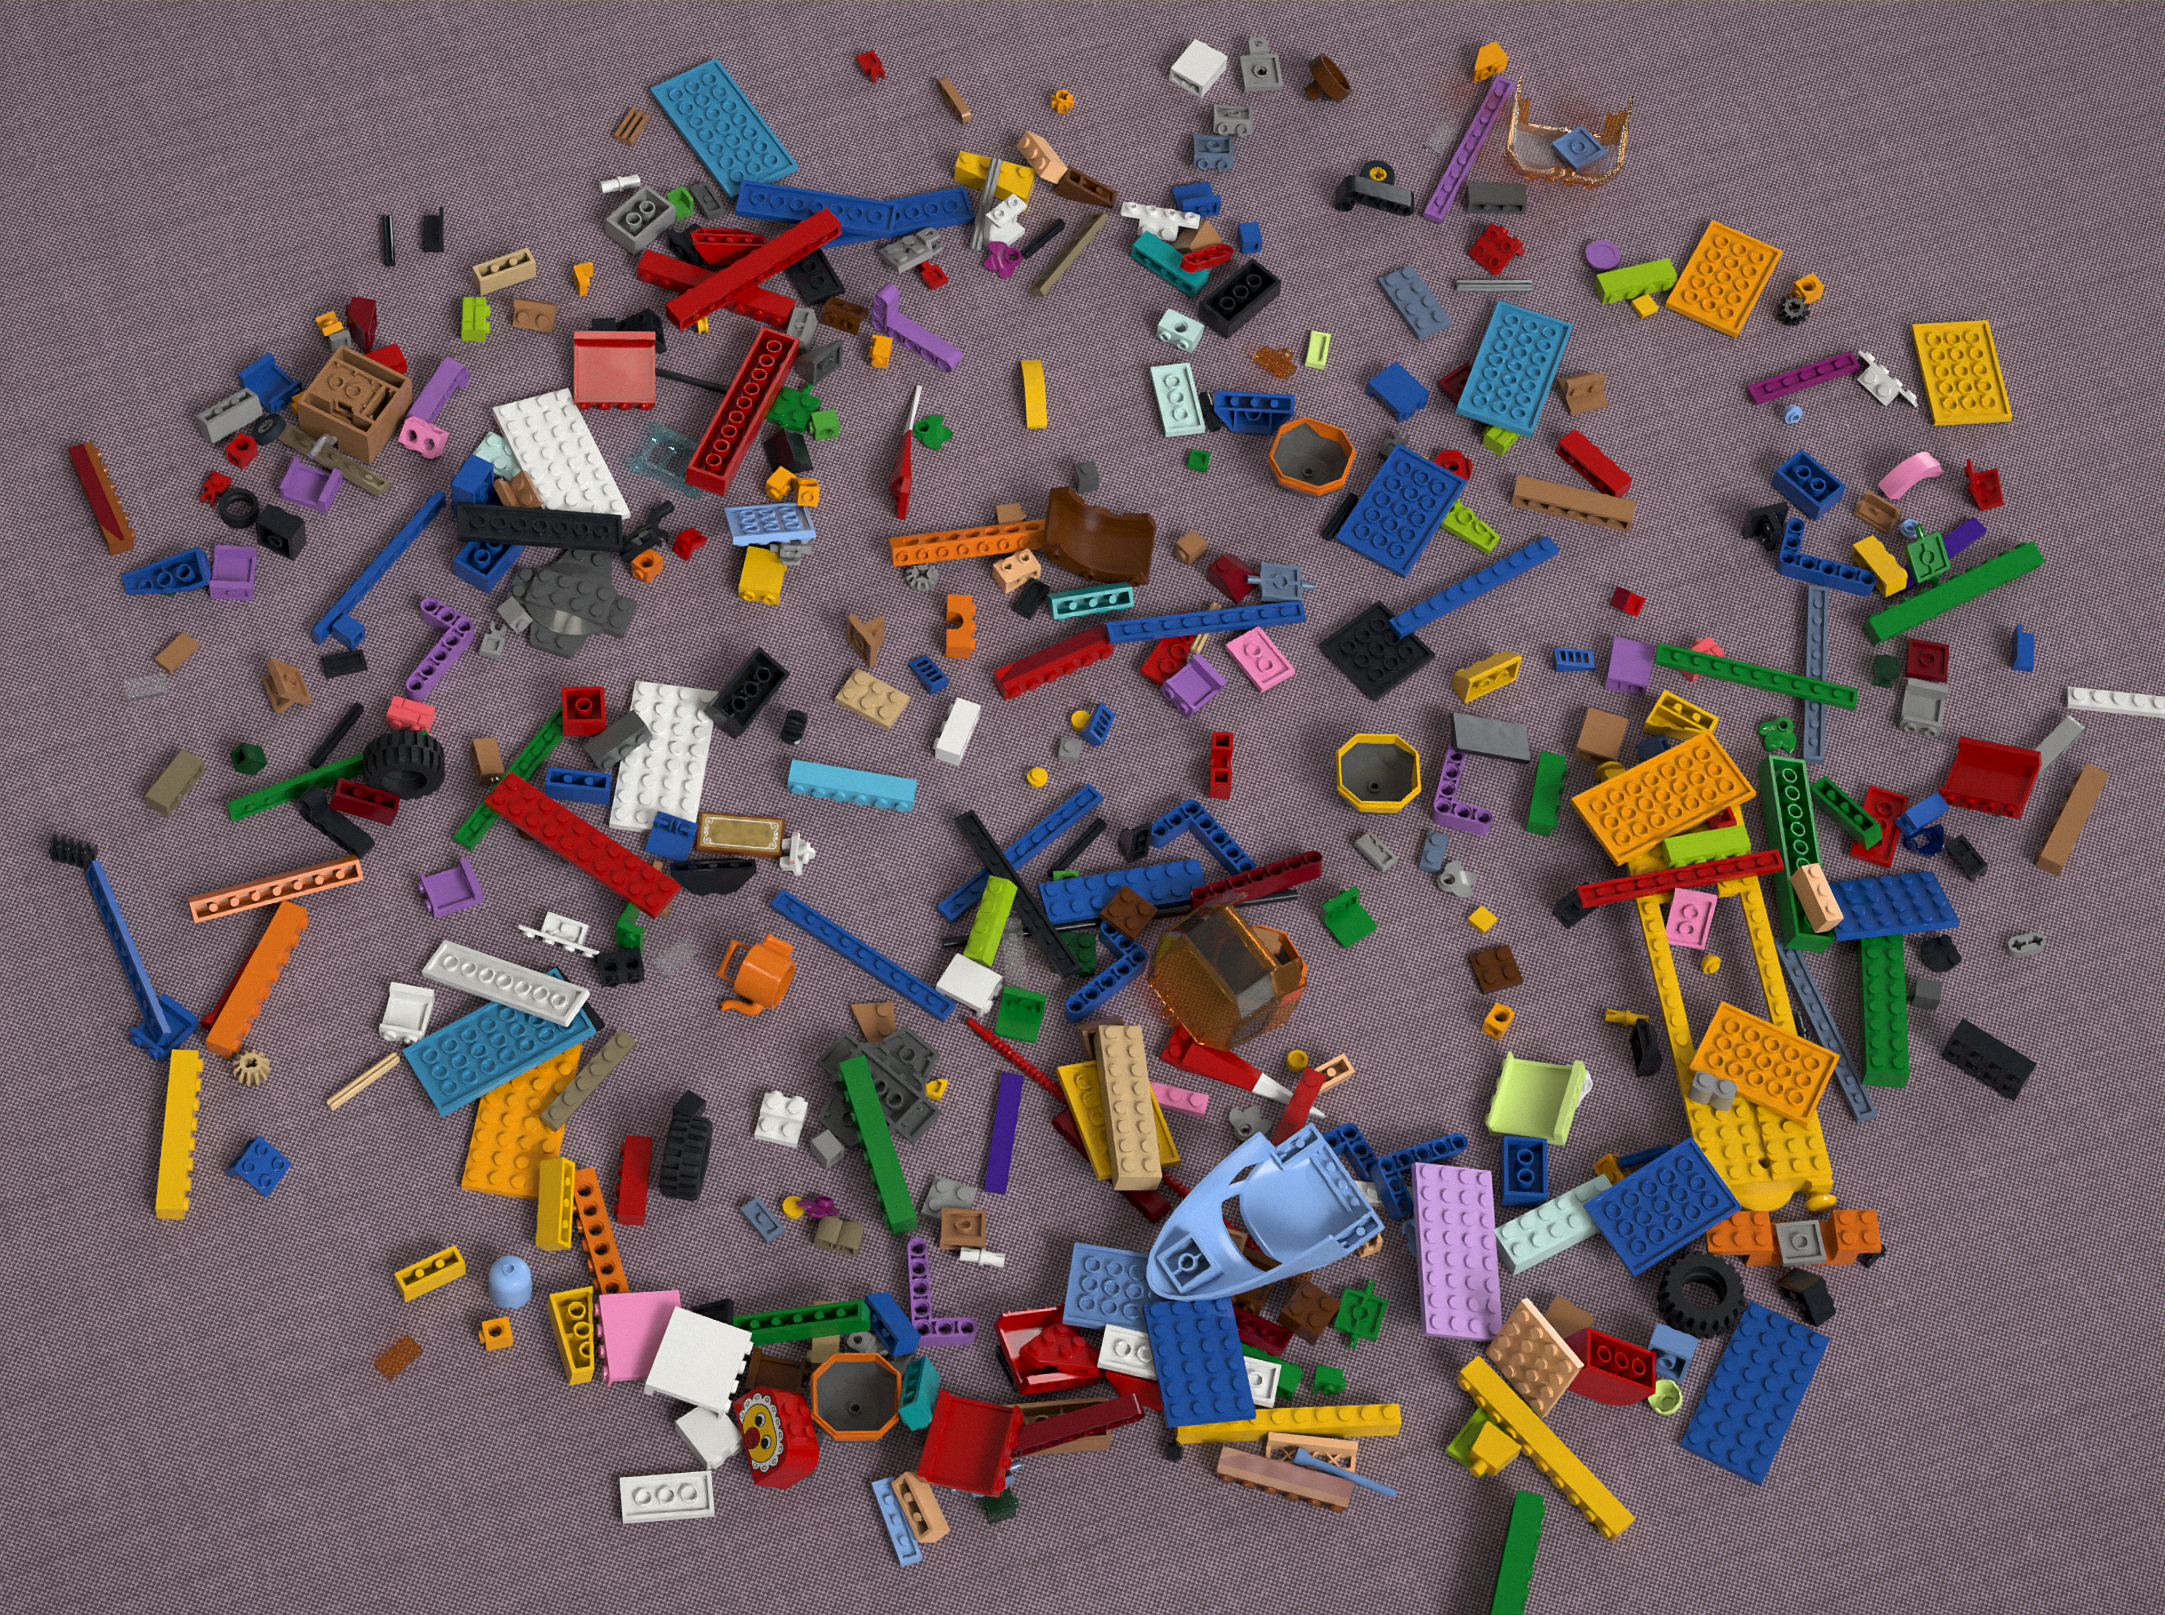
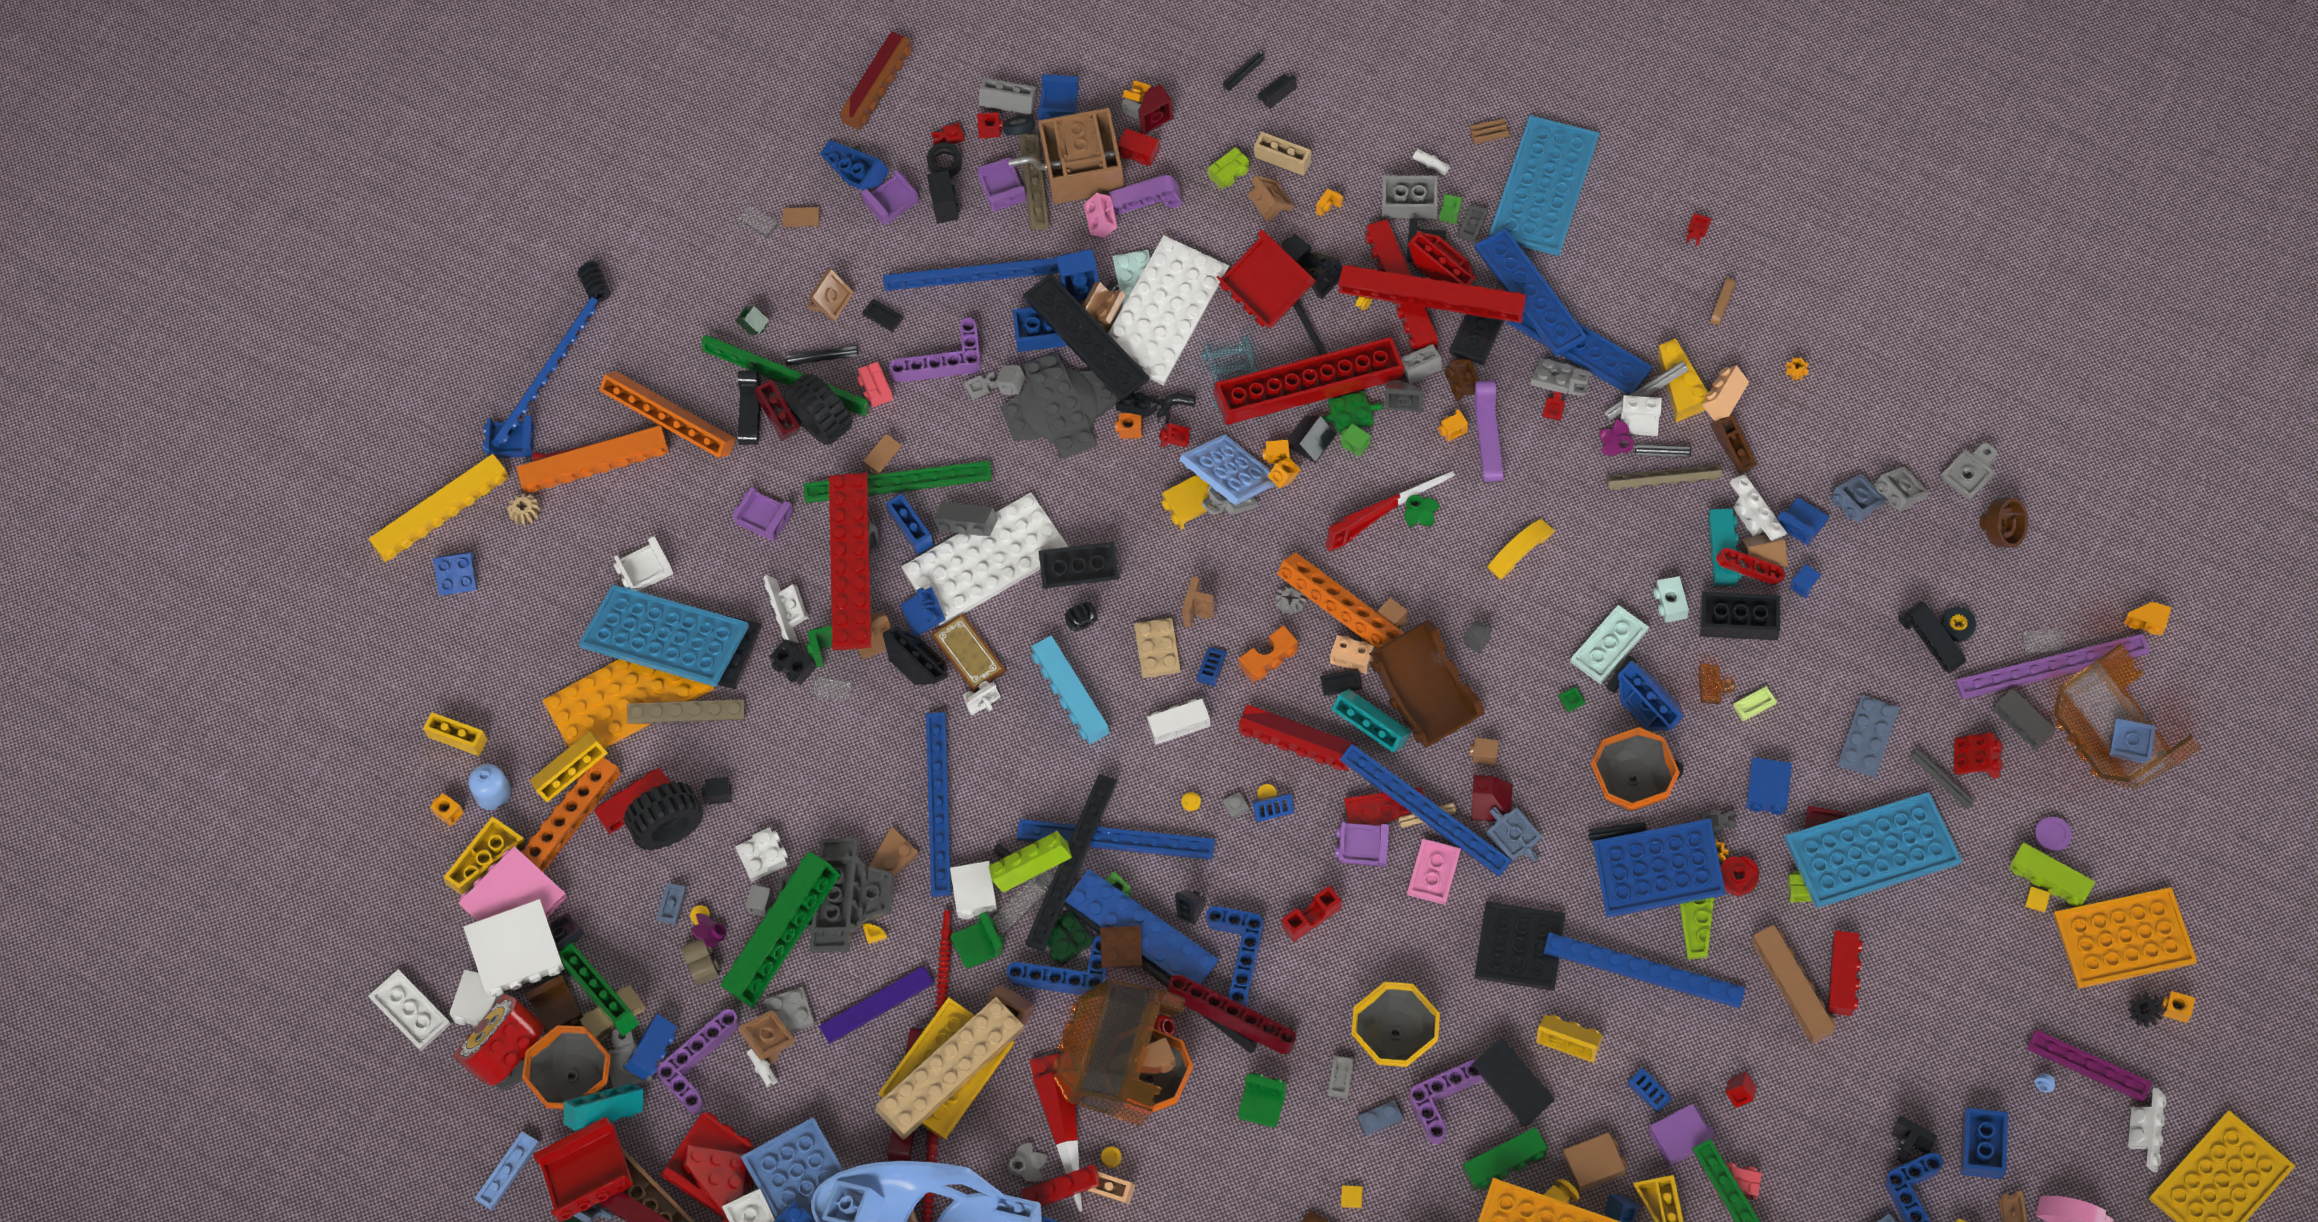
camera: 65 degrees right, 5 degrees up
dark tan brick [145,749,205,818] -> none
tan axle [326,1052,400,1111] -> none
blue brick [332,613,366,651] -> none
clear orange tile [374,1334,423,1381] -> none
white plate [421,940,590,1027] -> none
red brick [561,686,606,737] -> none
orange piece [715,933,796,1016] -> none
light nougat brick [891,1471,951,1543] -> none
black axle [1047,818,1106,879] -> none
bright pink plate [1150,1081,1209,1118] -> none
white brick [1169,39,1228,98] -> none
light grey plate [1437,861,1477,898] -> none
medium nougat bracket [1556,371,1608,415] -> none

